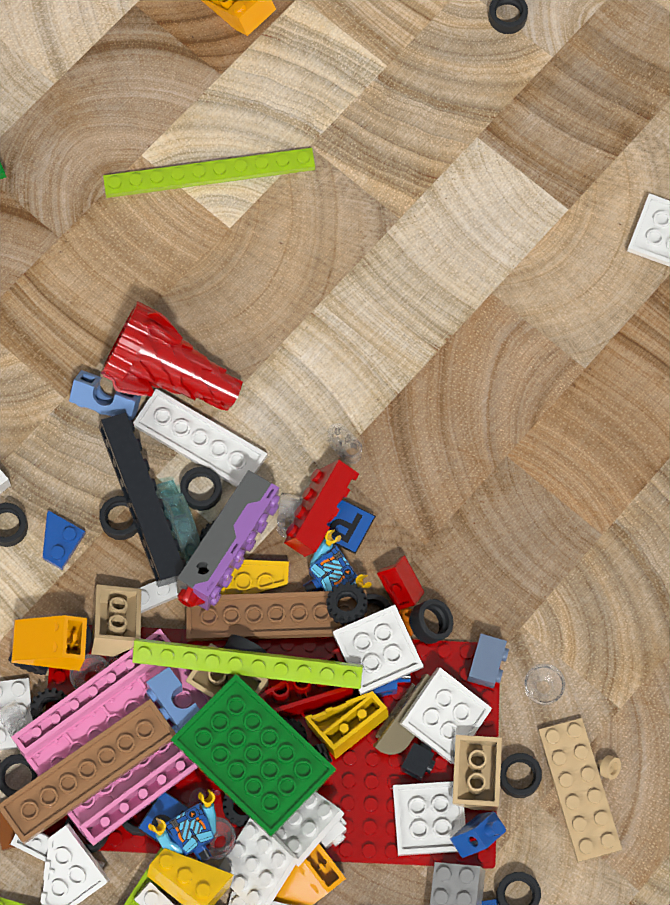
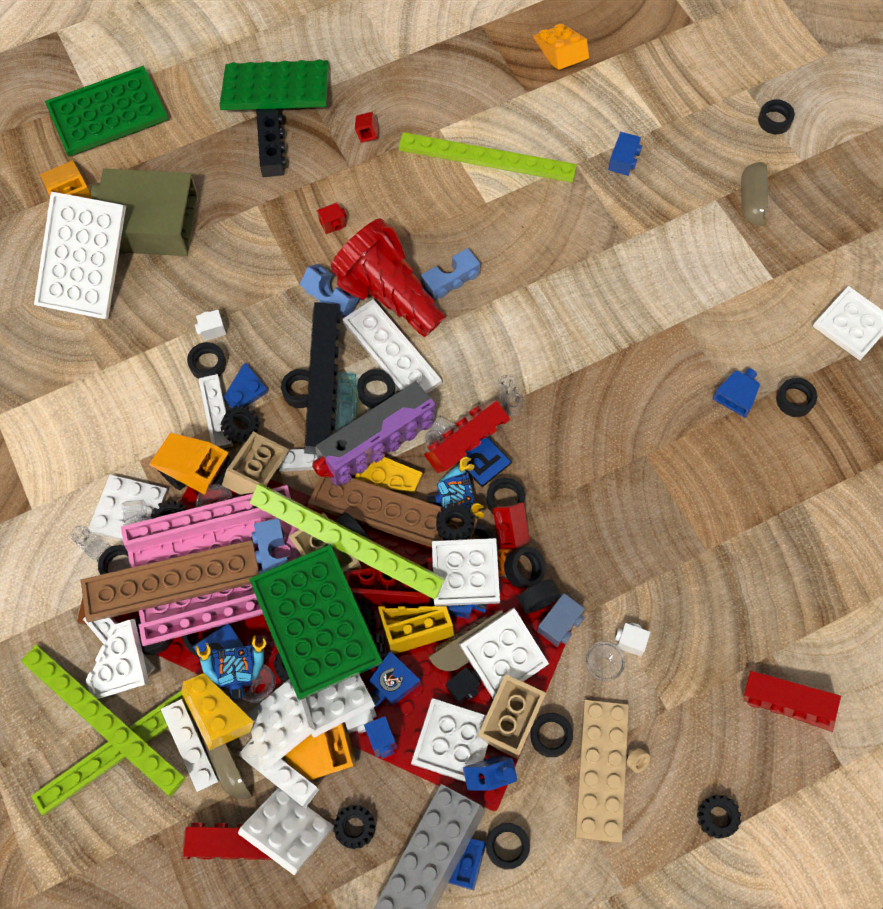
camera: 25 degrees right, 5 degrees down
none -> white plate [199,374,233,449]
none -> black tyre [220,405,260,444]
none -> red brick [317,202,347,234]
none -> red brick [355,111,378,143]
none -> blue brick [364,716,397,759]
none -> blue torso [369,651,421,707]
none -> medium blue arch [421,248,480,300]
none -> black tyre [486,478,525,515]
none -> black tyre [518,579,561,614]
none -> blue brick [608,131,643,176]
none -> white brick [615,623,650,657]
none -> blue torso [713,368,760,418]
none -> dark tan brick [741,162,768,226]
none -> black tyre [776,378,818,417]

